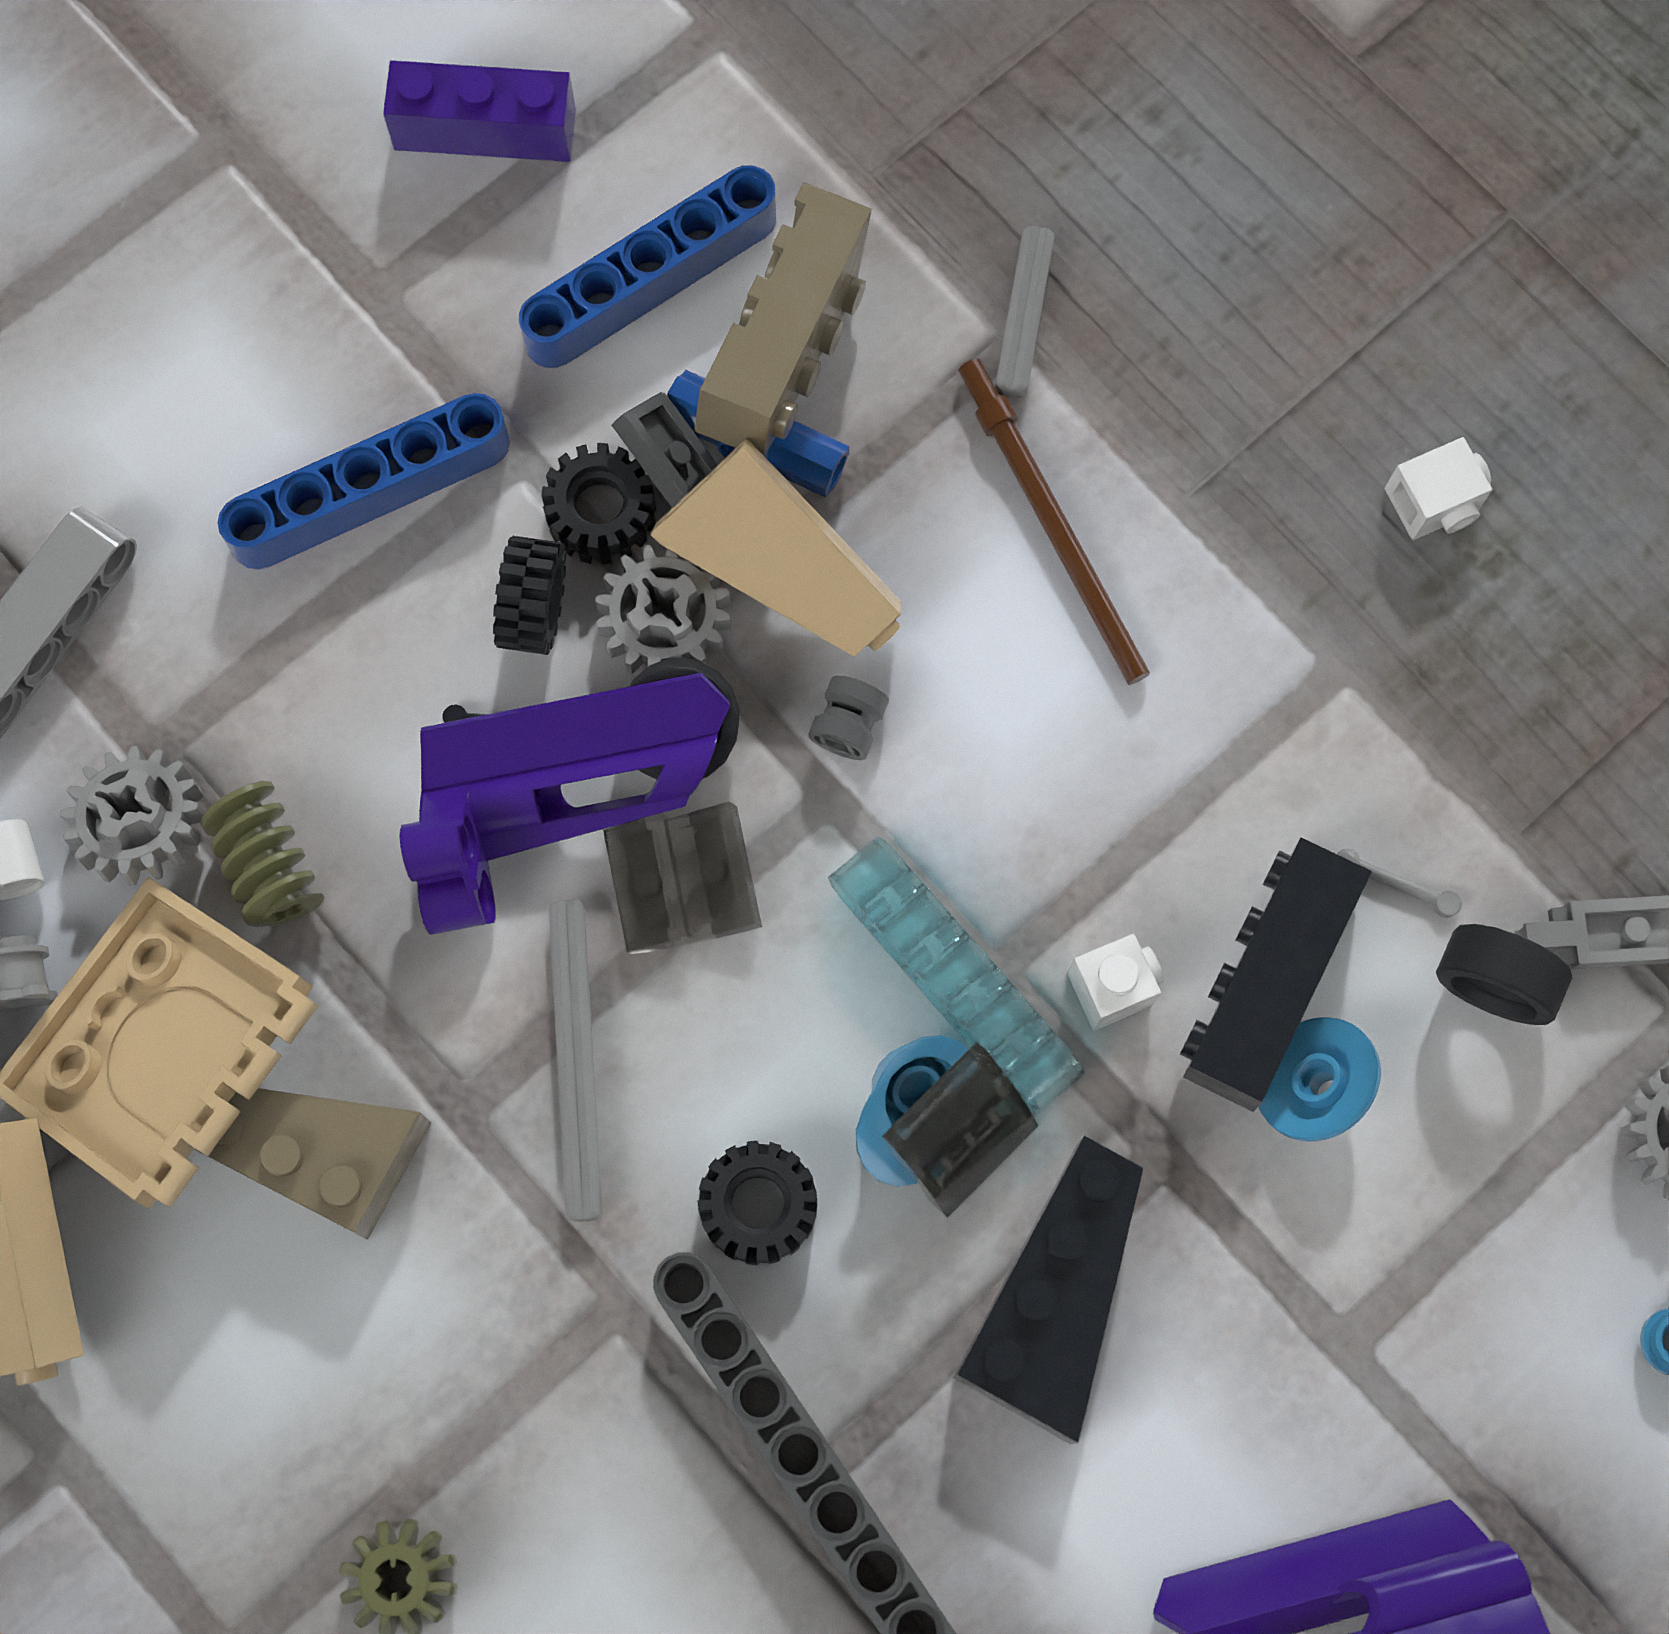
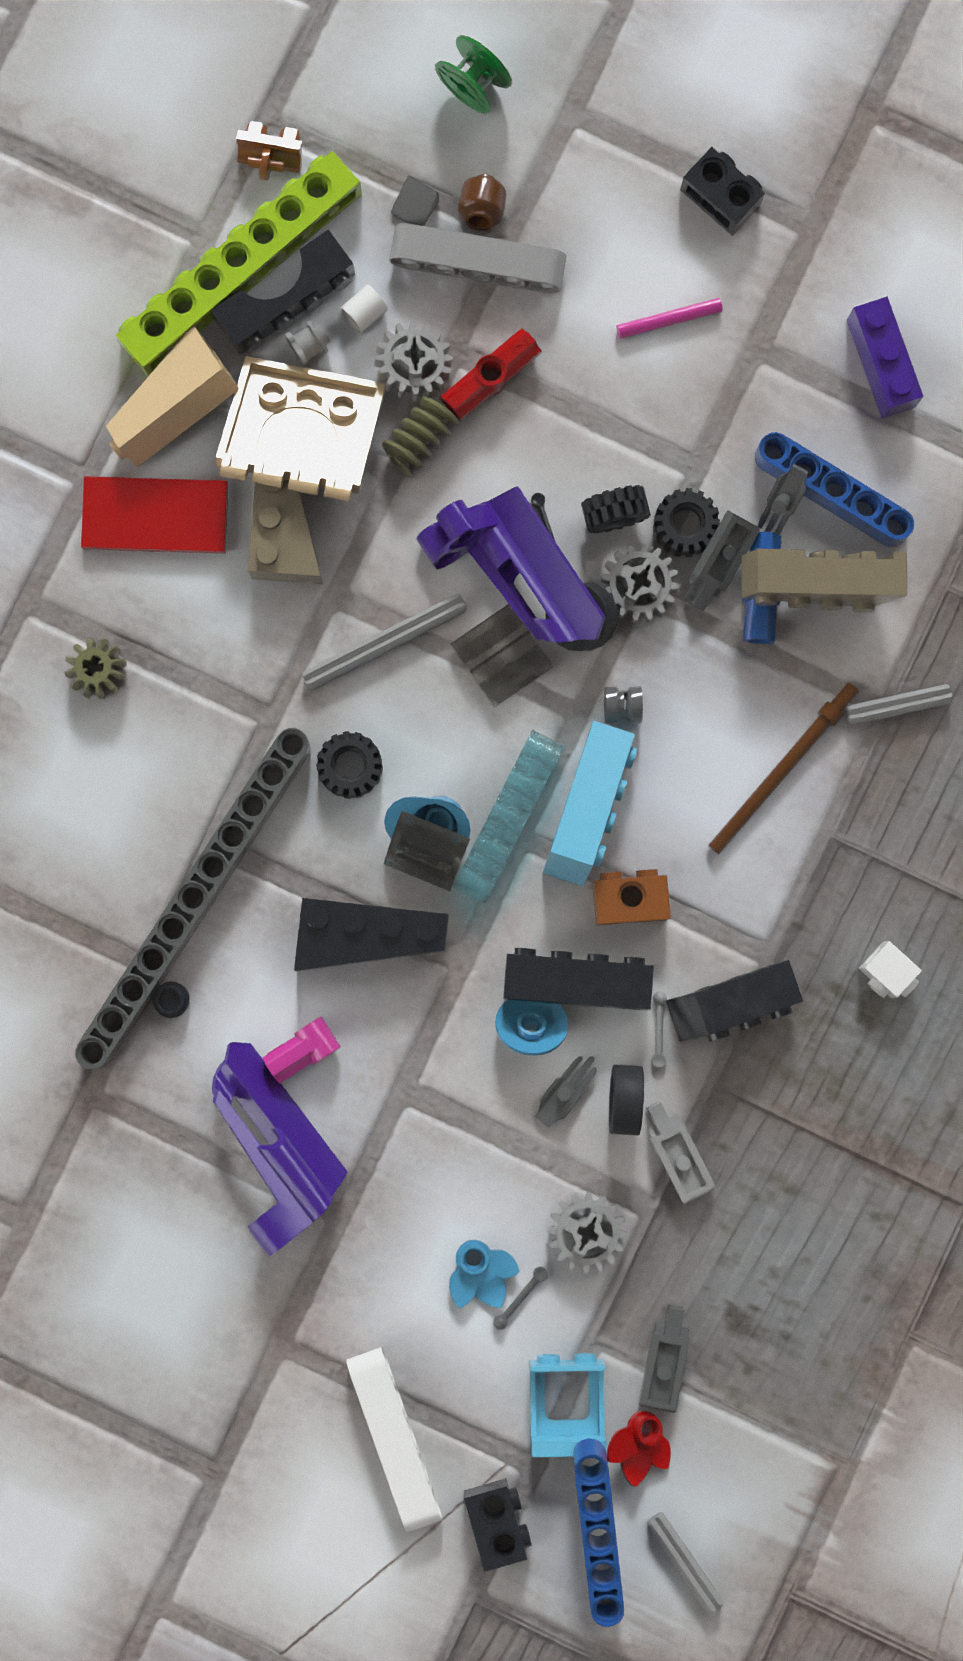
camera: 65 degrees right, 10 degrees up
blue beam [217,393,510,569] -> none
tan slope [650,438,902,657] -> none
white brick [1067,933,1164,1031] -> none
none -> red tile [81,476,228,554]
none -> dark pink piece [263,1016,341,1084]
none -> red piece [440,328,542,422]
none -> dark grey piece [535,1056,597,1127]
none -> medium azure wedge [542,720,638,886]
none -> dark orange brick [592,869,671,926]
none -> dark pink bar [616,298,723,339]
none -> black wedge [666,960,803,1042]
none -> black brick [680,146,765,236]
none -> dark grey piece [758,464,808,535]

